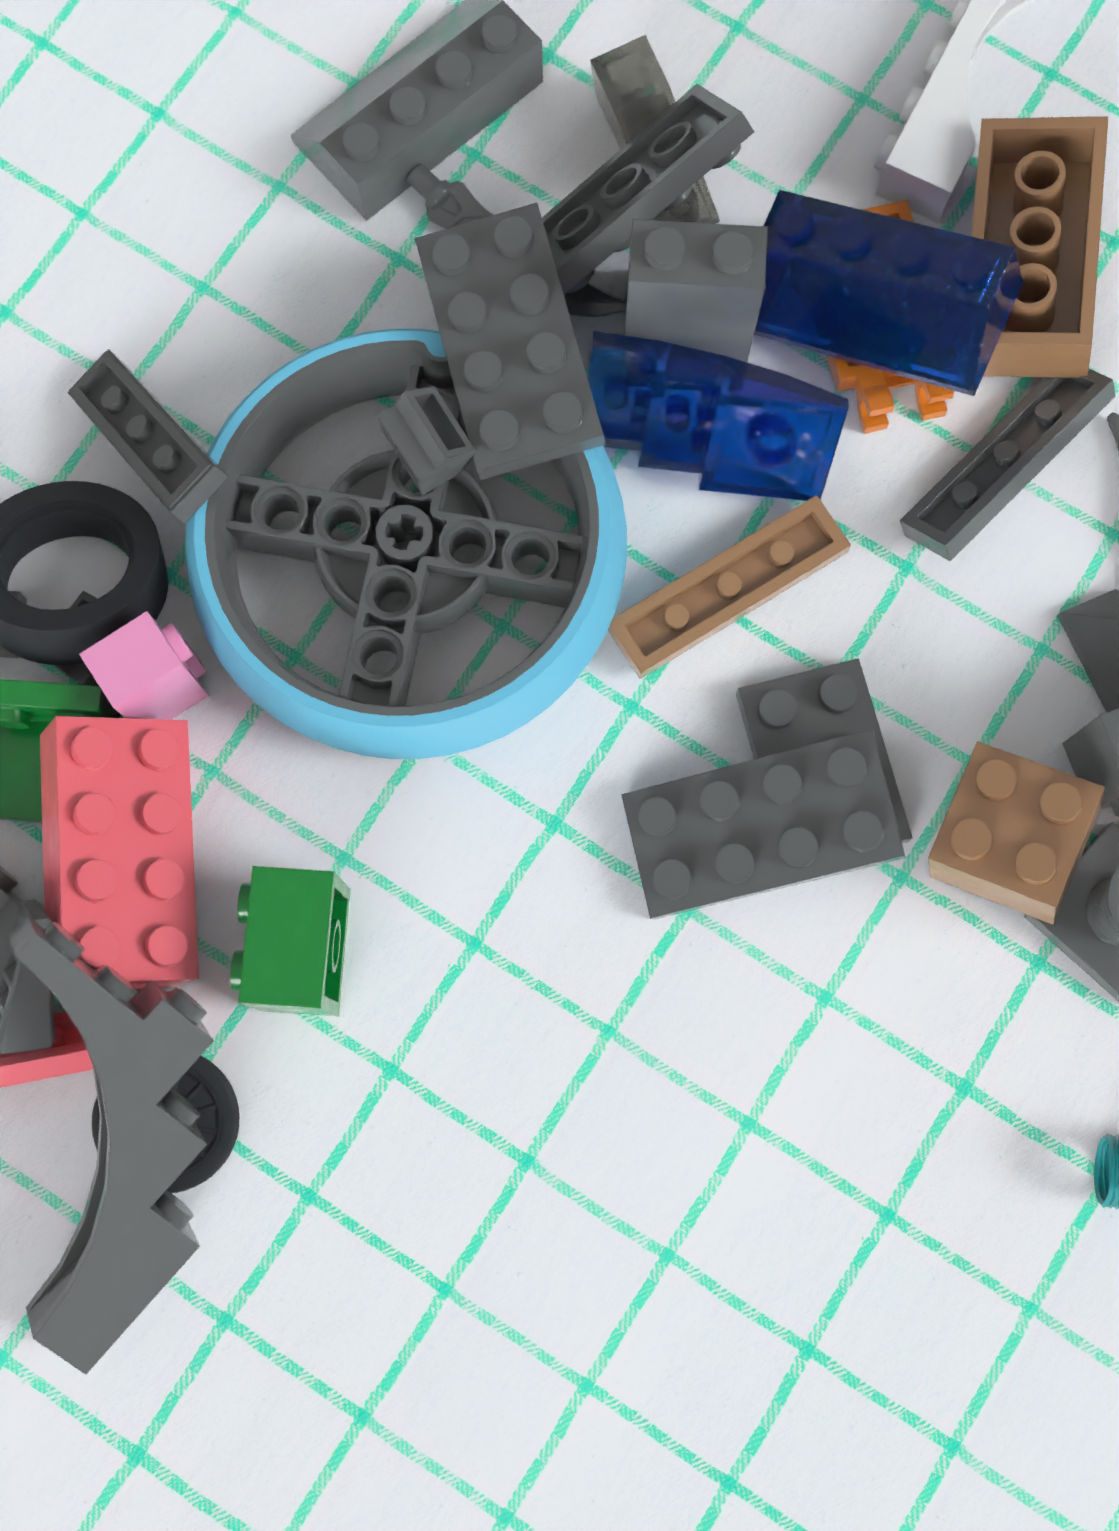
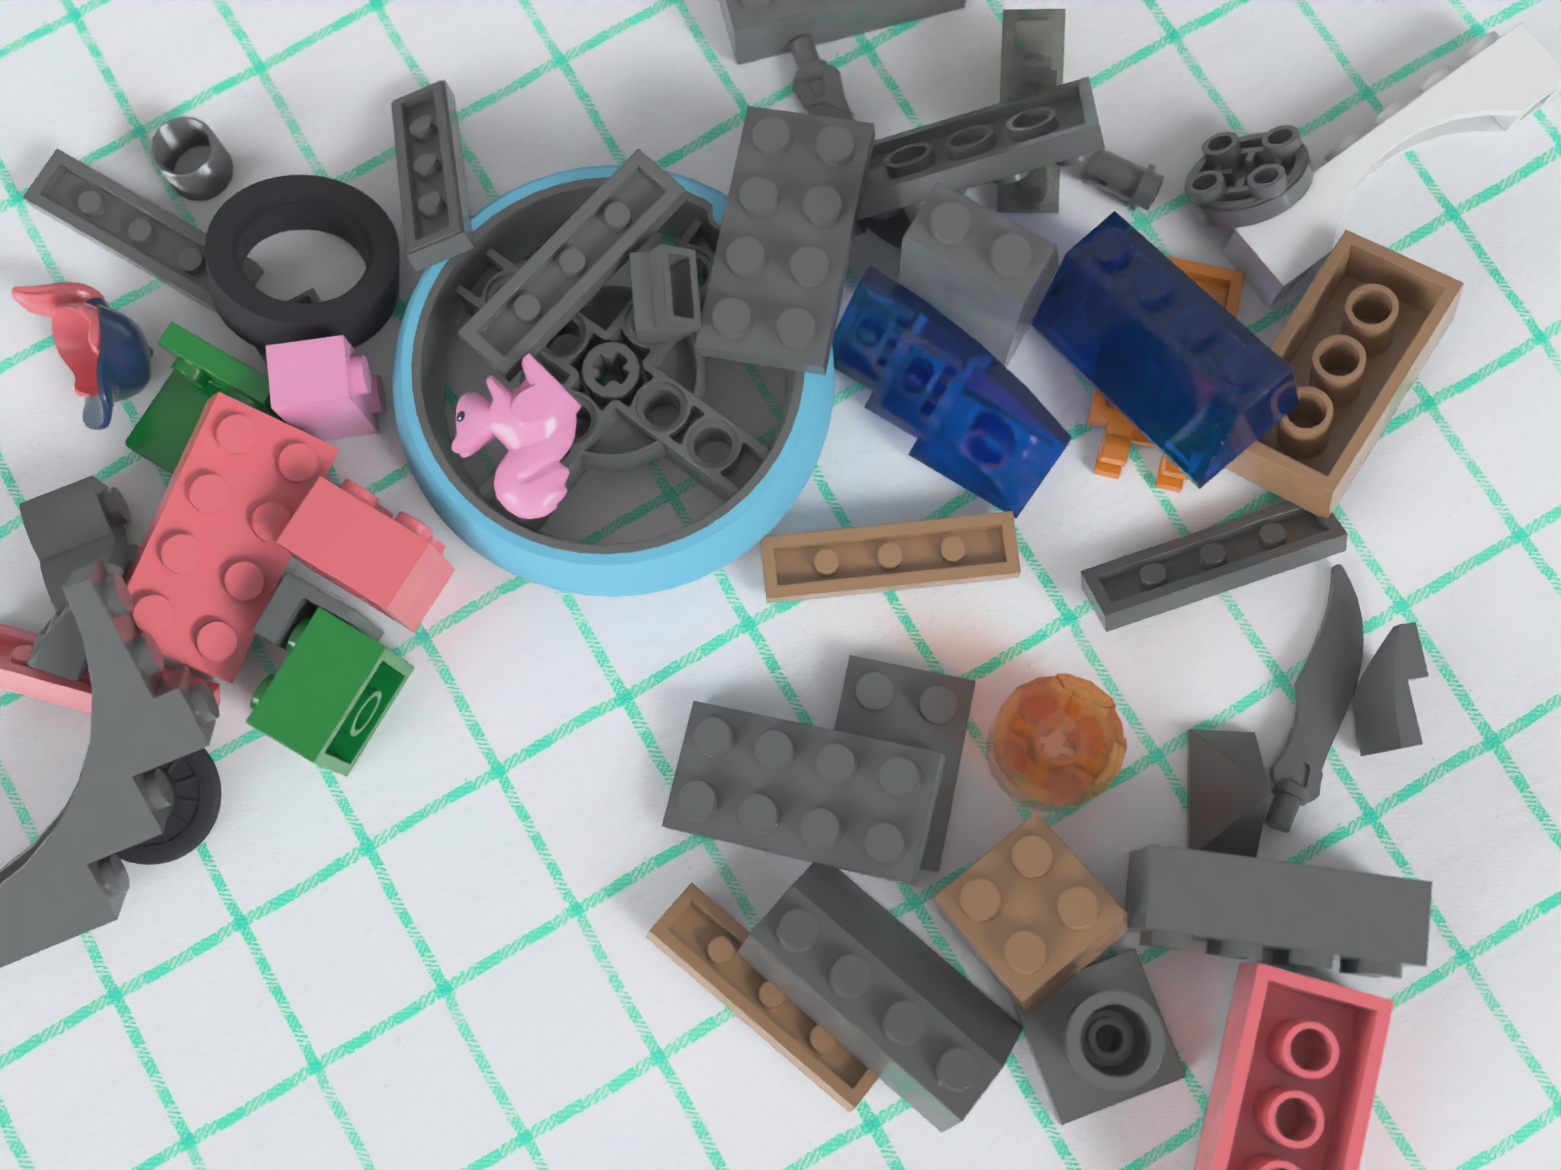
camera: 30 degrees right, 0 degrees up
none -> dark grey panel [252,573,384,653]
none -> coral brick [276,476,455,633]
none -> bright pink animal [451,353,582,519]
none -> dark grey plate [458,148,687,382]
none -> medium nougat plate [646,882,879,1113]
none -> dark grey slope [737,863,1023,1133]
none -> clear orange brick [986,673,1127,812]
none -> dark grey pin [1081,149,1165,211]
none -> dark grey tile [1185,125,1314,228]

